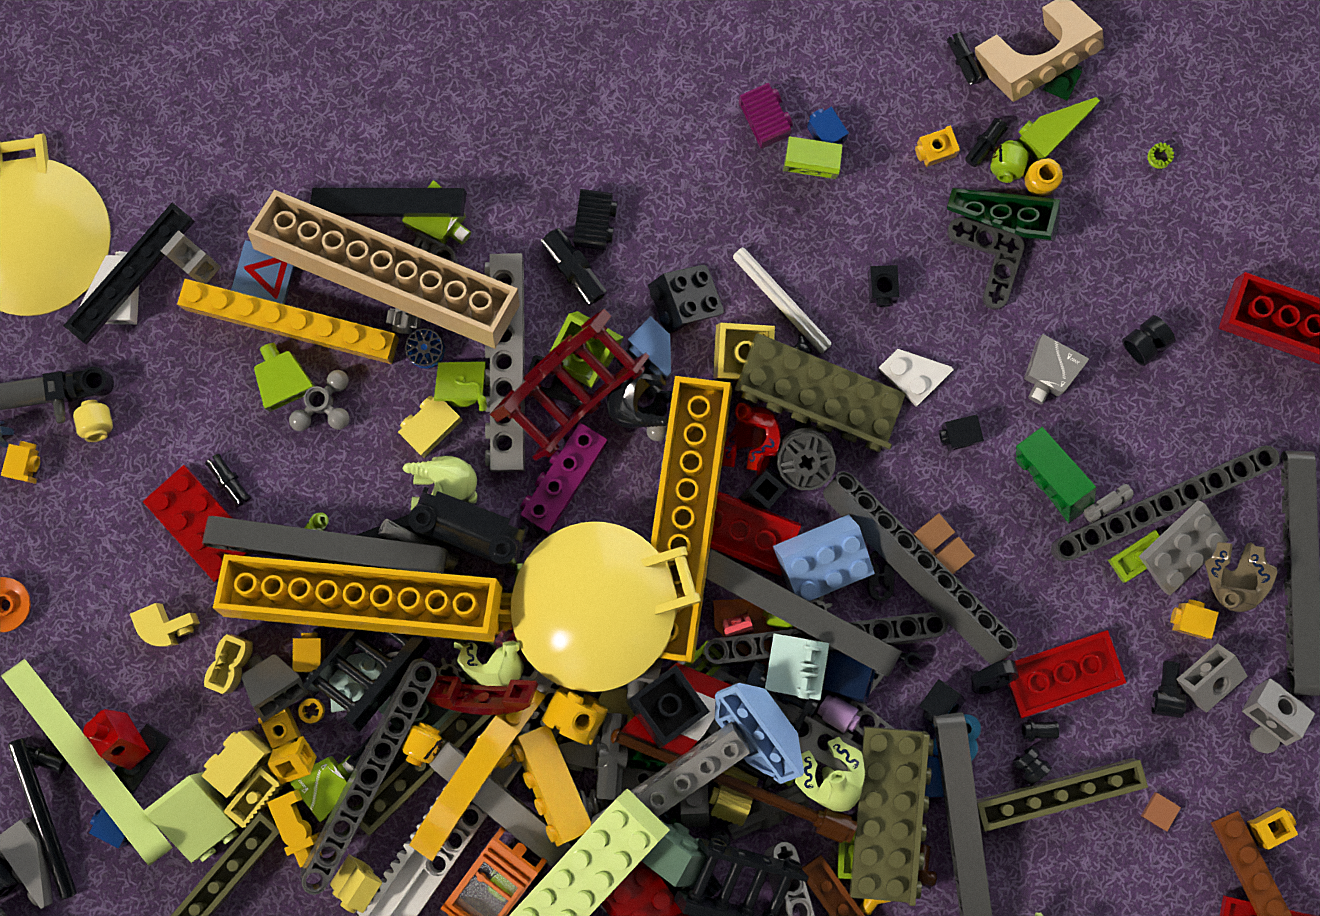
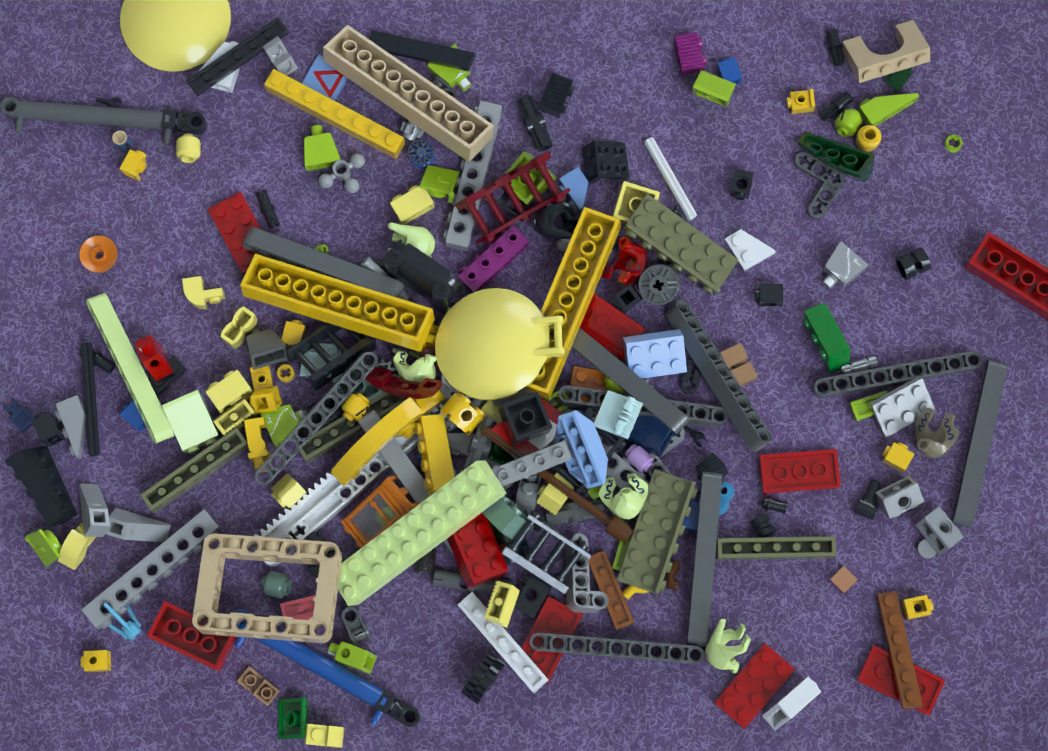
camera: 15 degrees right, 5 degrees down
coral slope [722,612,754,637] -> none
black beam [971,660,1019,694] -> none

